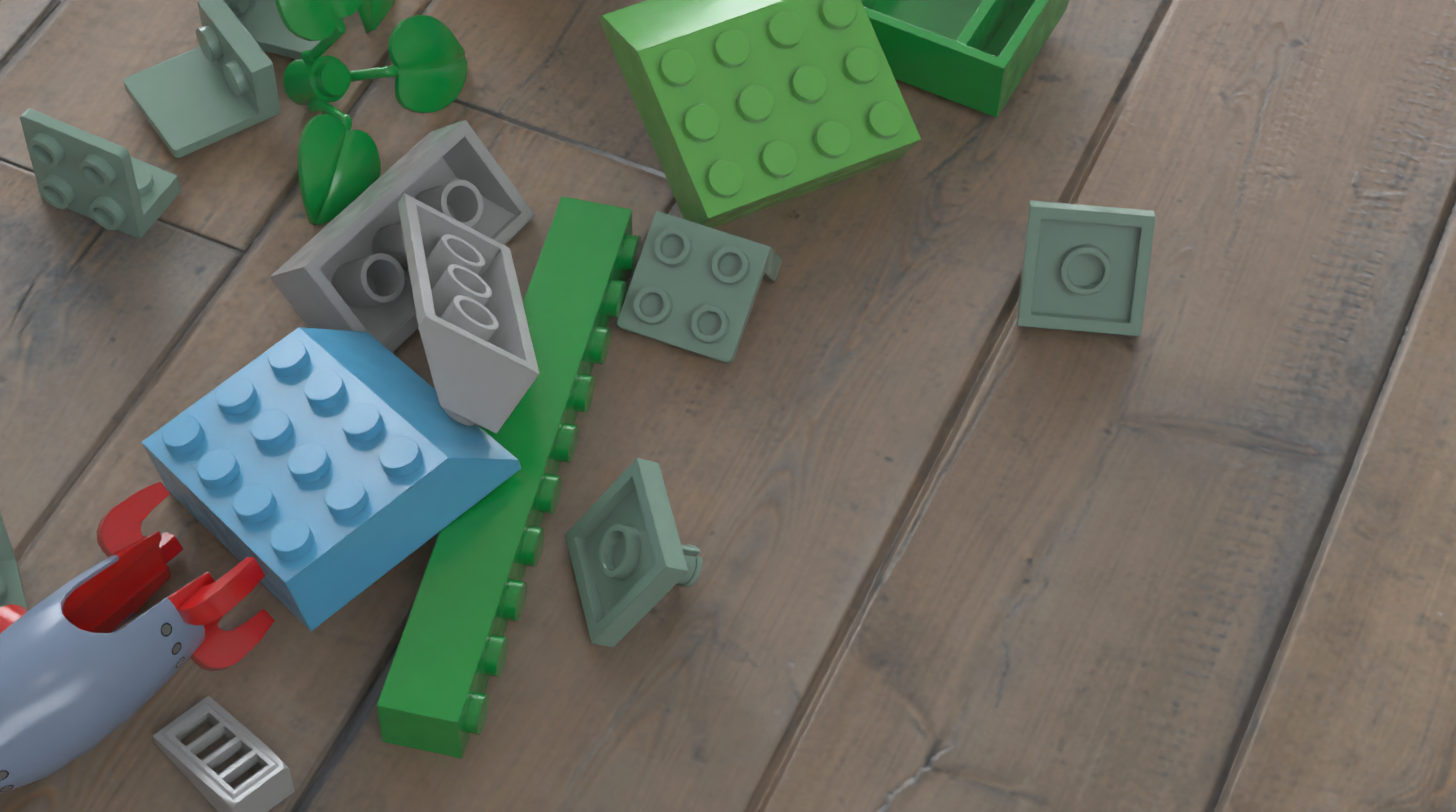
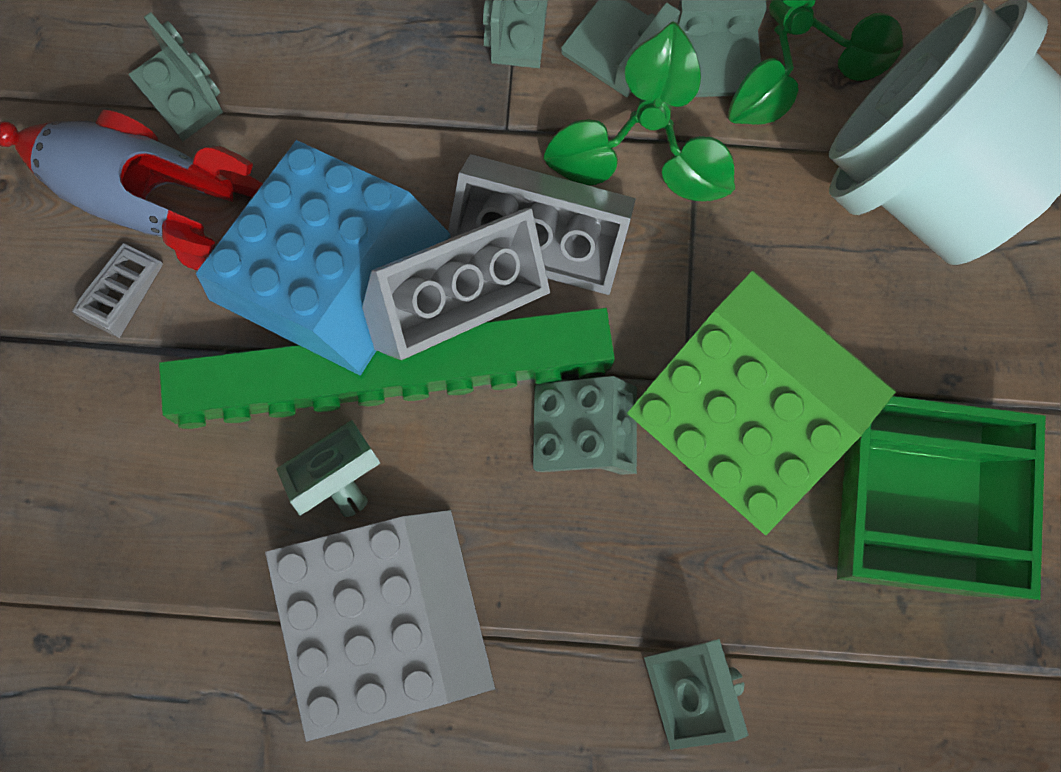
camera: 65 degrees right, 25 degrees up
none -> light grey slope [265,510,495,742]

